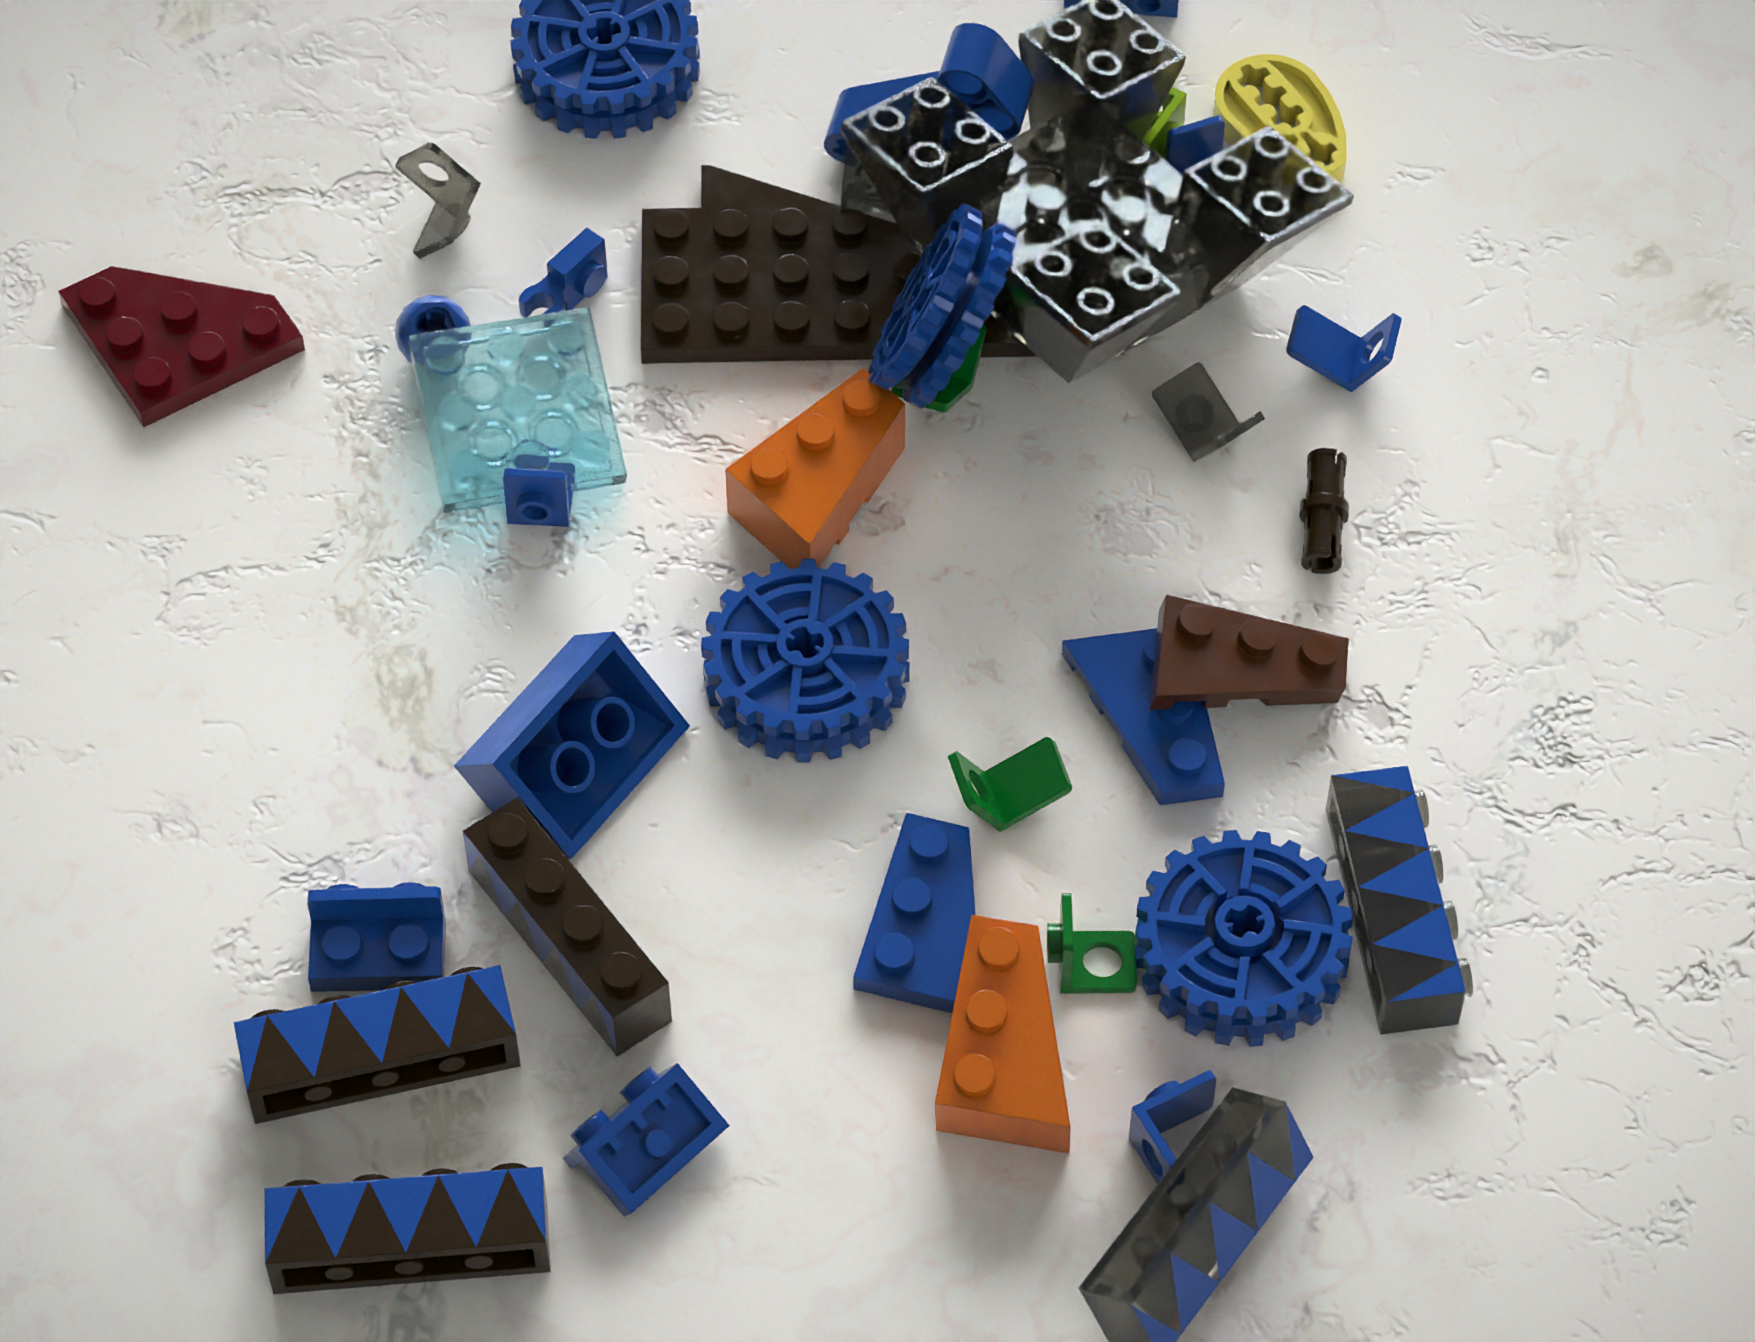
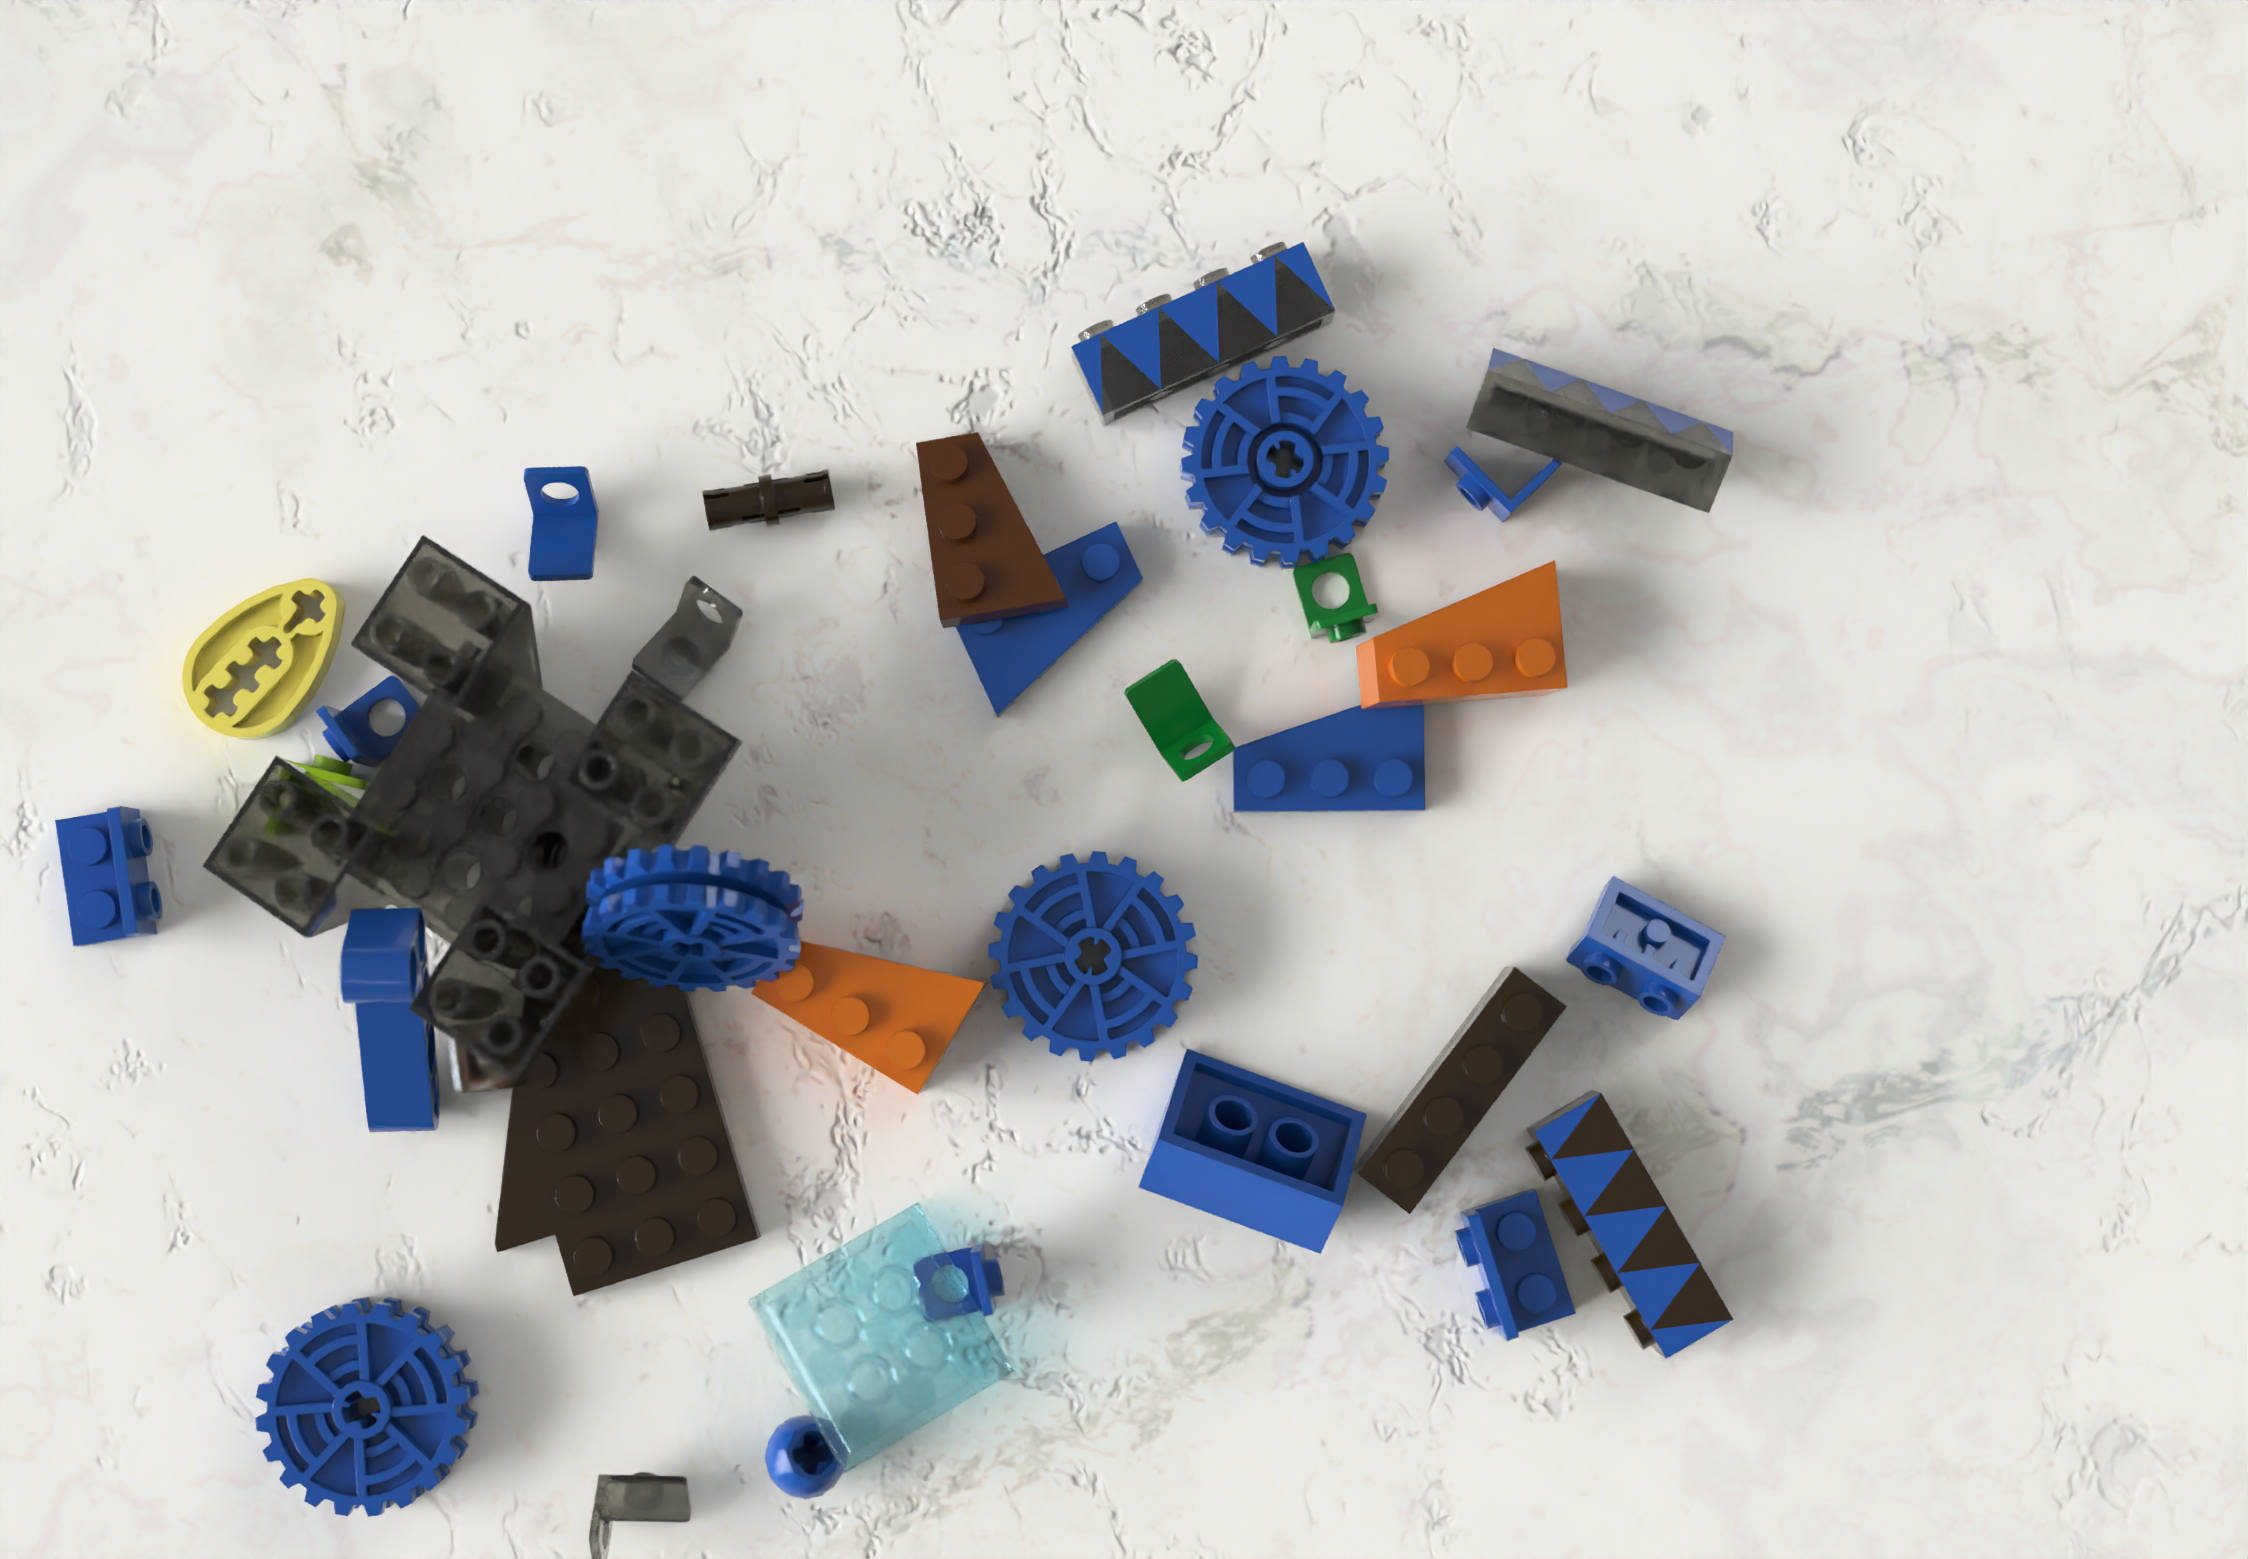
camera: 110 degrees left, 30 degrees up
dark brown brick [264,1163,551,1294] -> none
blue plate [519,227,608,334] -> none

